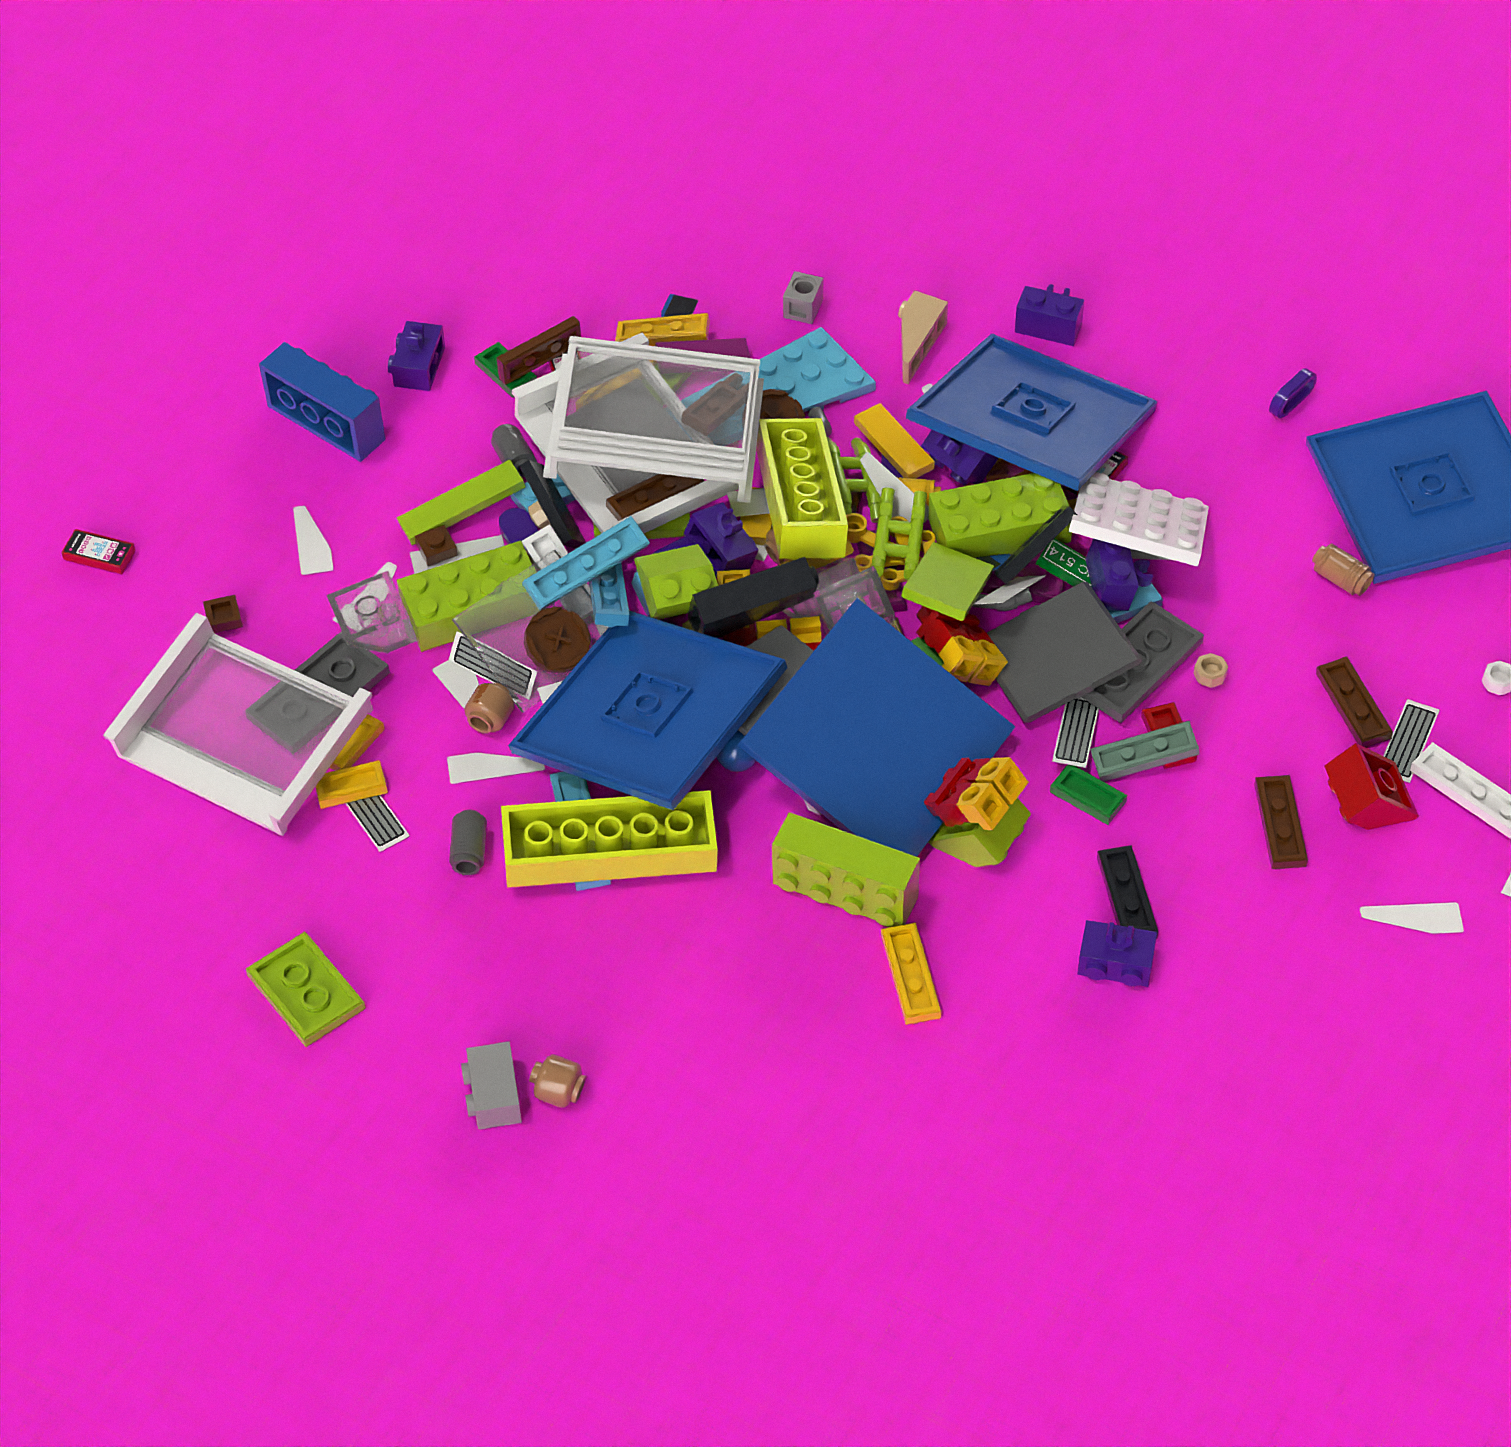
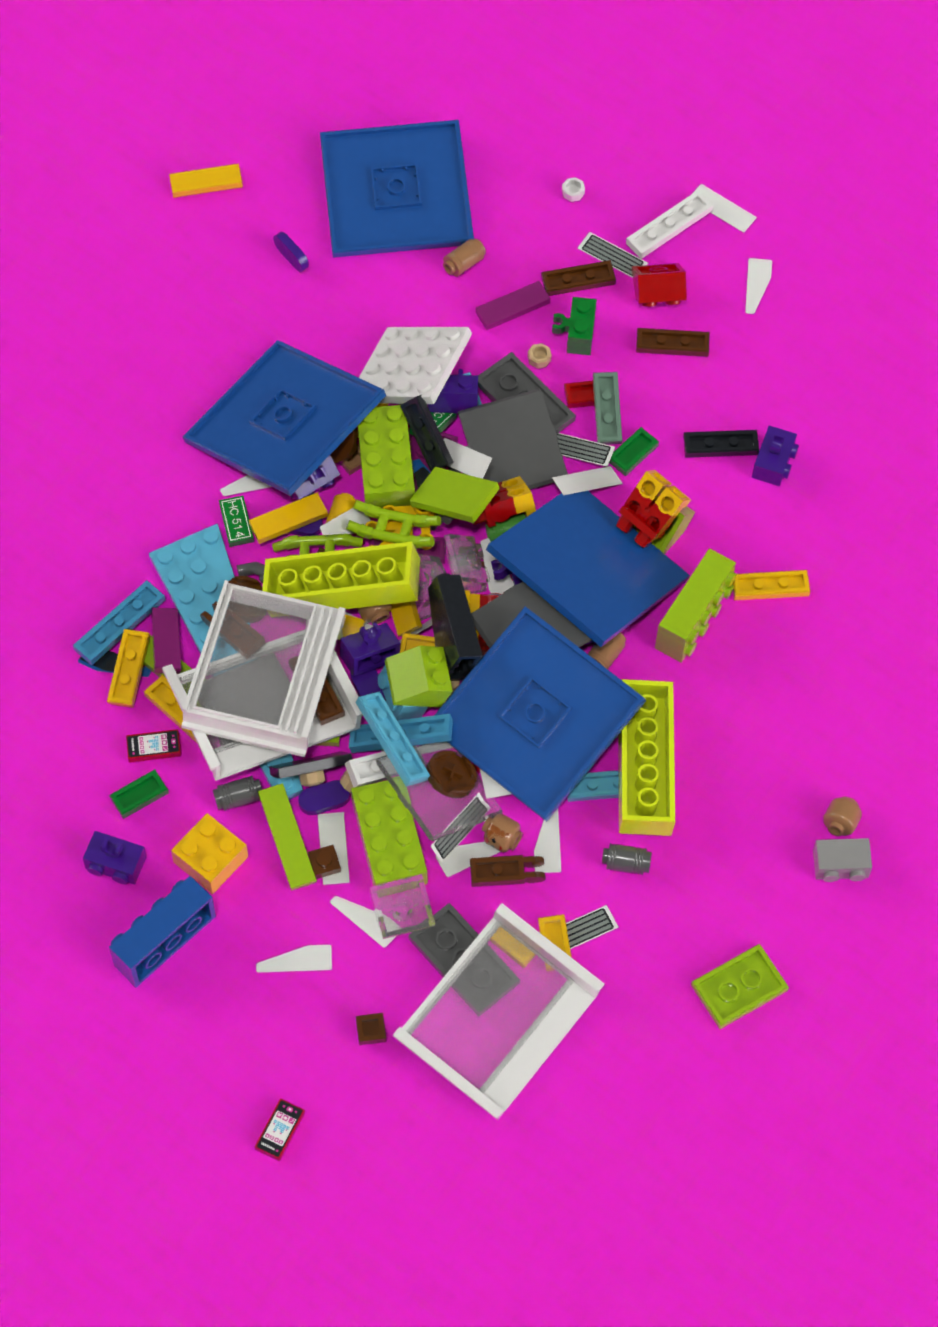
camera: 85 degrees left, 10 degrees up
reddish brown tile [497,316,581,385] -> none
light grey brick [783,271,823,324] -> none
tan slope [898,290,948,384] -> none
dark purple brick [1015,284,1084,346] -> none
none -> dark azure plate [73,580,165,666]
none -> yellow tile [169,164,243,198]
none -> yellow brick [171,813,248,894]
none -> green tile [219,496,254,547]
none -> reddish brown hinge [470,855,546,887]
none -> magenta tile [475,281,550,330]
none -> green brick [552,297,597,356]
none -> white sticker [552,466,623,495]
none -> medium nougat head [588,632,626,669]

